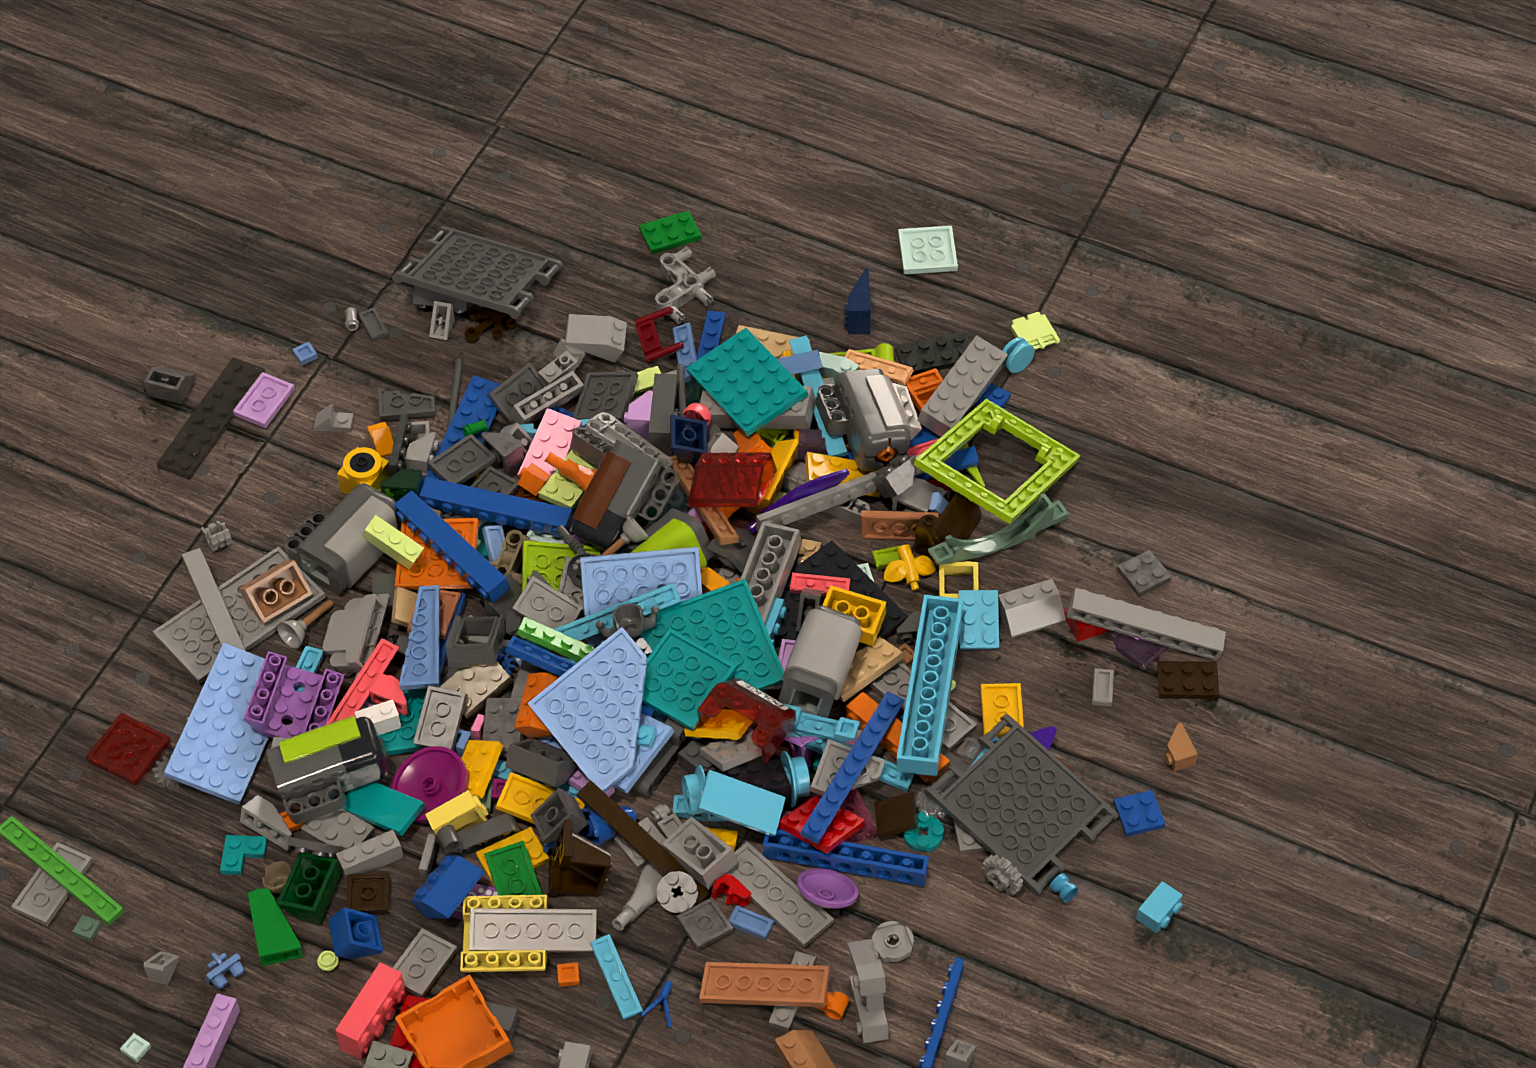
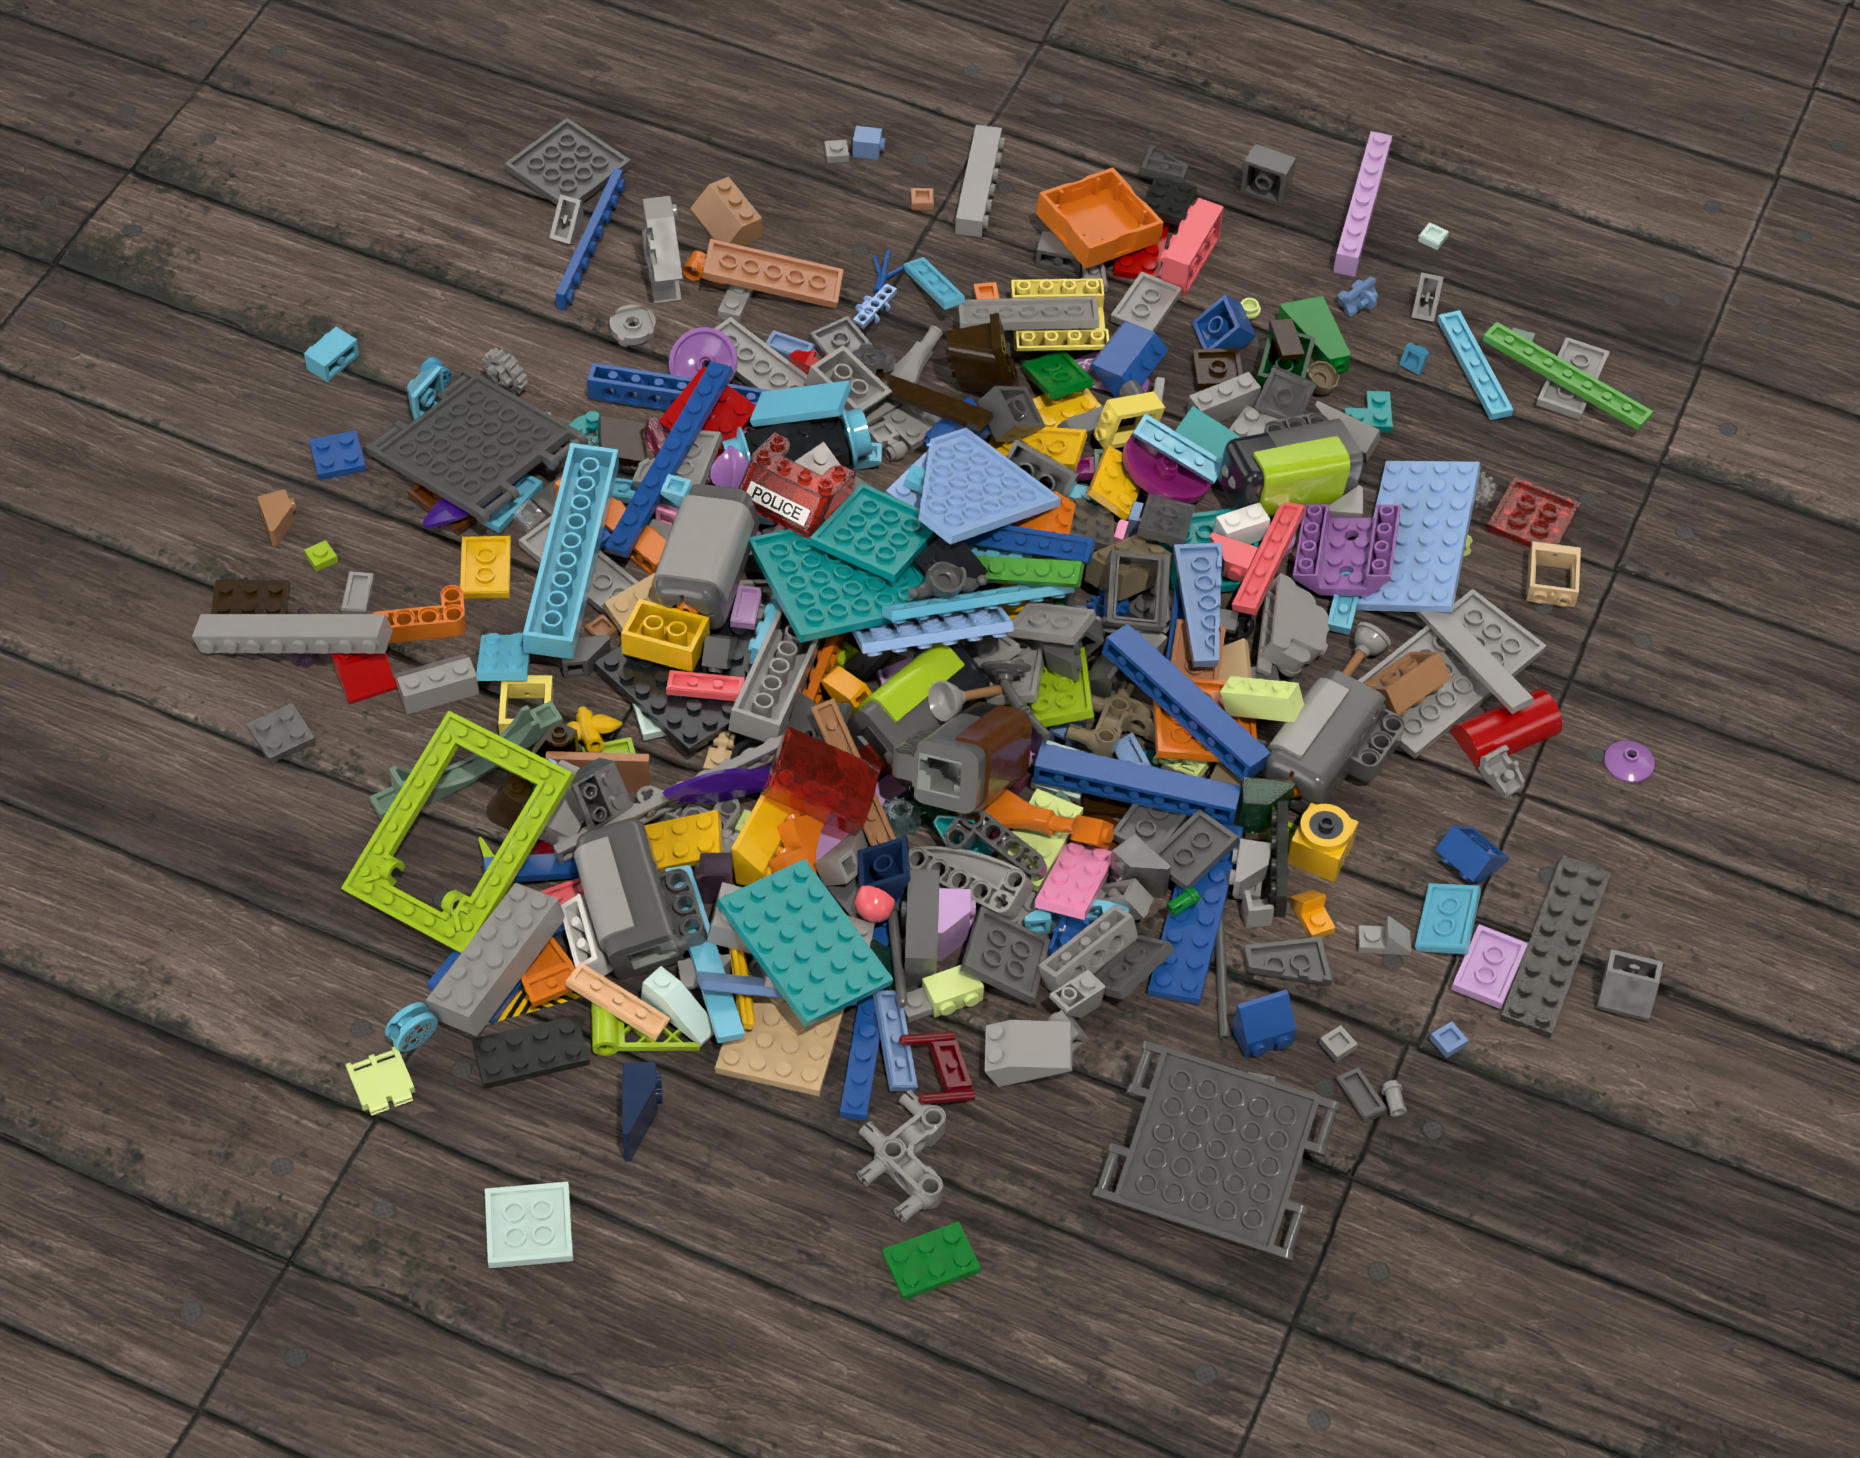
camera: 175 degrees right, 0 degrees up
none -> lime plate [304,540,338,572]
none -> orange beam [372,585,467,643]
none -> medium azure slope [407,366,445,421]
none -> light blue piece [853,283,897,329]
none -> medium azure plate [1132,413,1222,484]
none -> blue slope [1232,990,1296,1058]
none -> dark brown tile [1269,319,1305,361]
none -> light grey plate [1319,1025,1358,1062]
none -> dark azure tile [1399,343,1430,375]
none -> medium azure tile [1415,883,1481,954]
none -> blue slope [1435,825,1510,883]
none -> medium azure plate [1438,310,1513,420]
none -> red brick [1450,689,1562,769]
none -> tan window [1526,541,1581,607]
none -> medium lavender dish [1604,741,1655,783]

